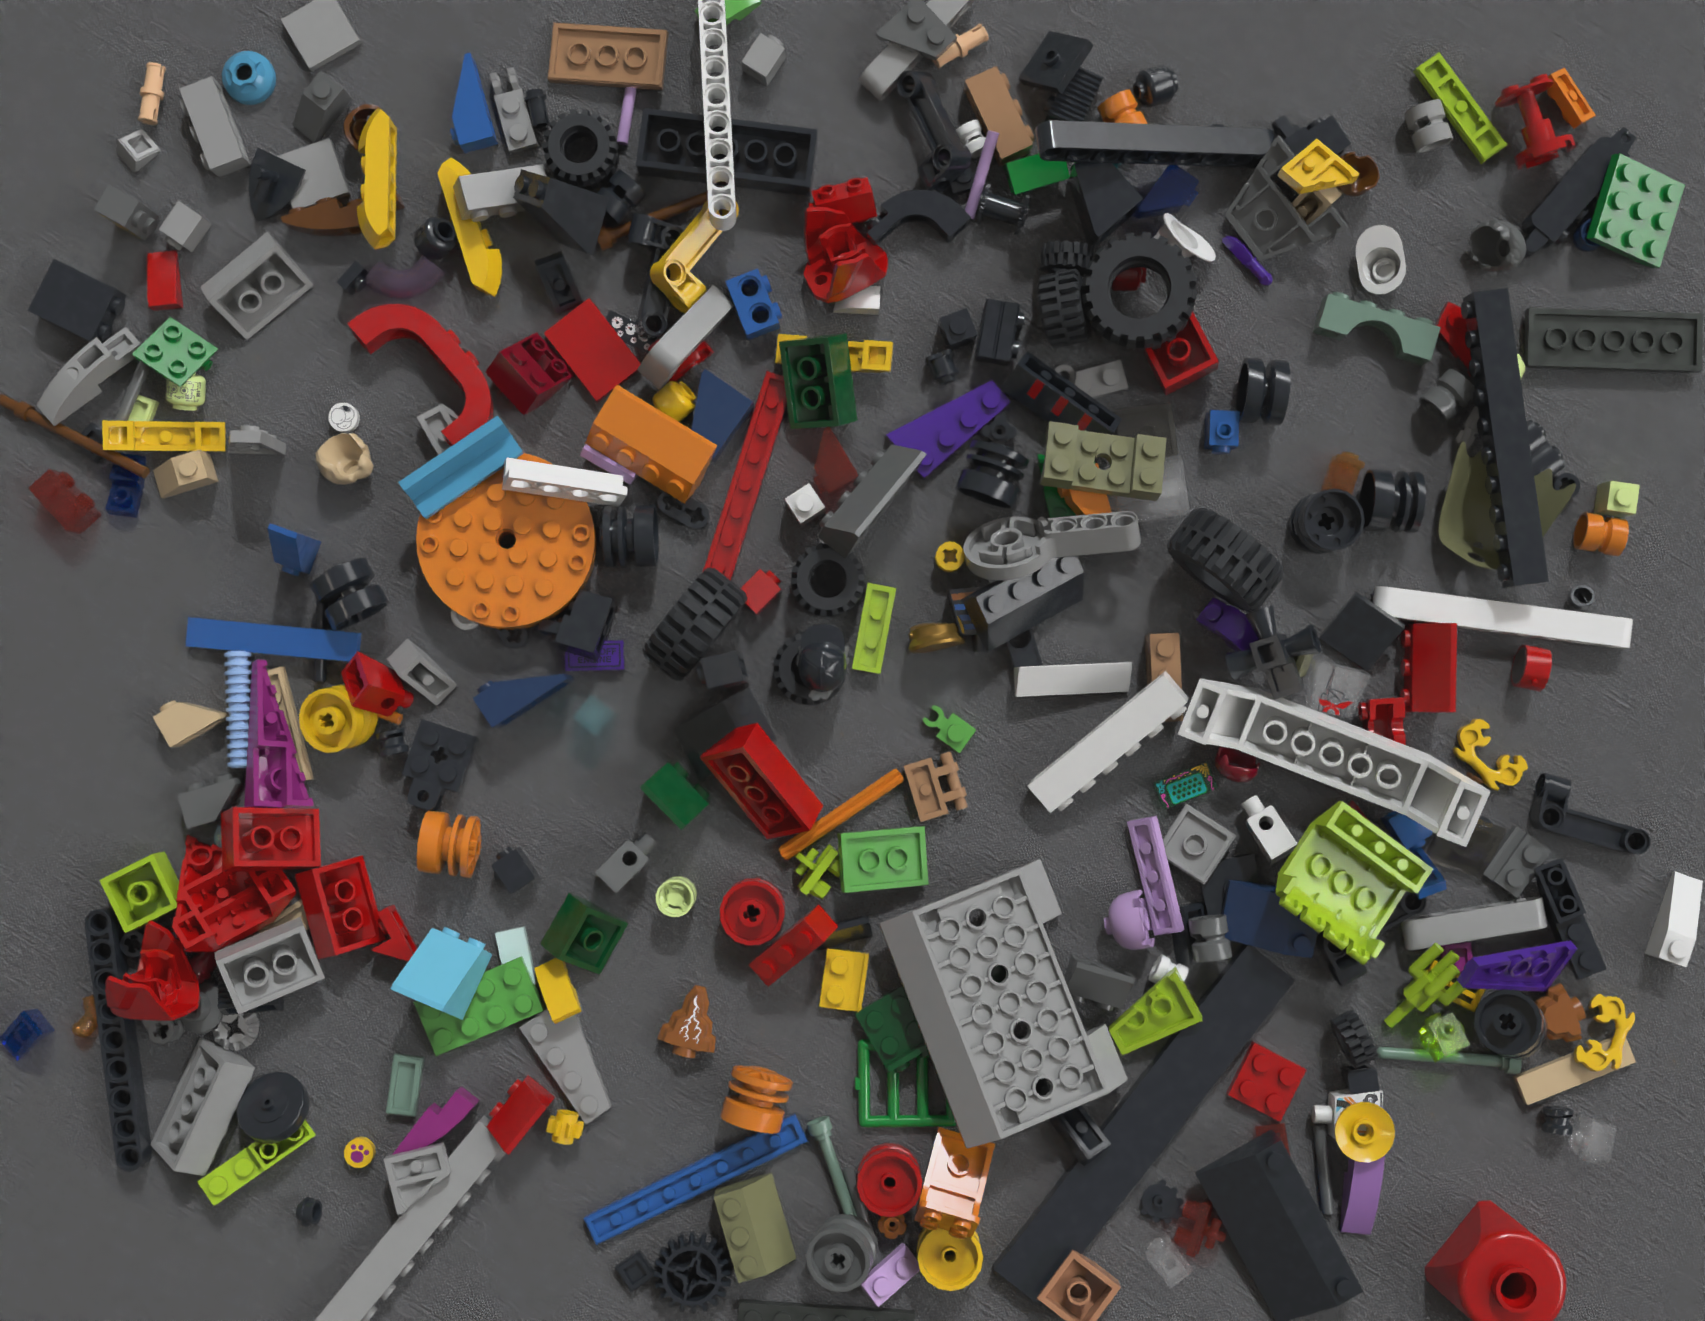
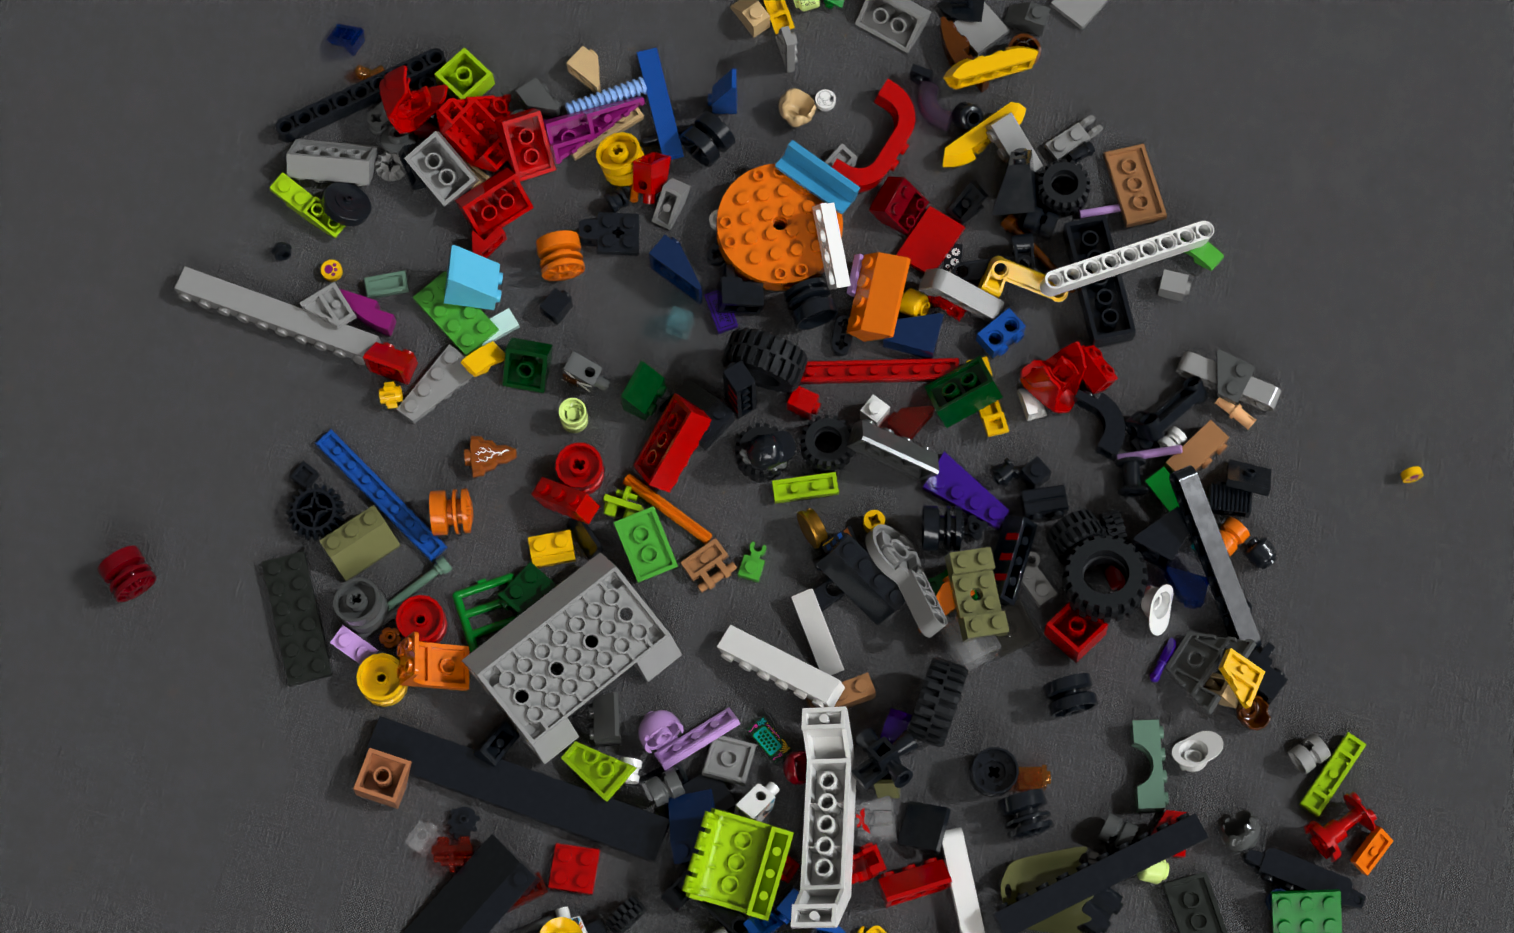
camera: 75 degrees right, 15 degrees down
blue slope [450,53,498,153] -> none
blue brick [1204,410,1240,454] -> none

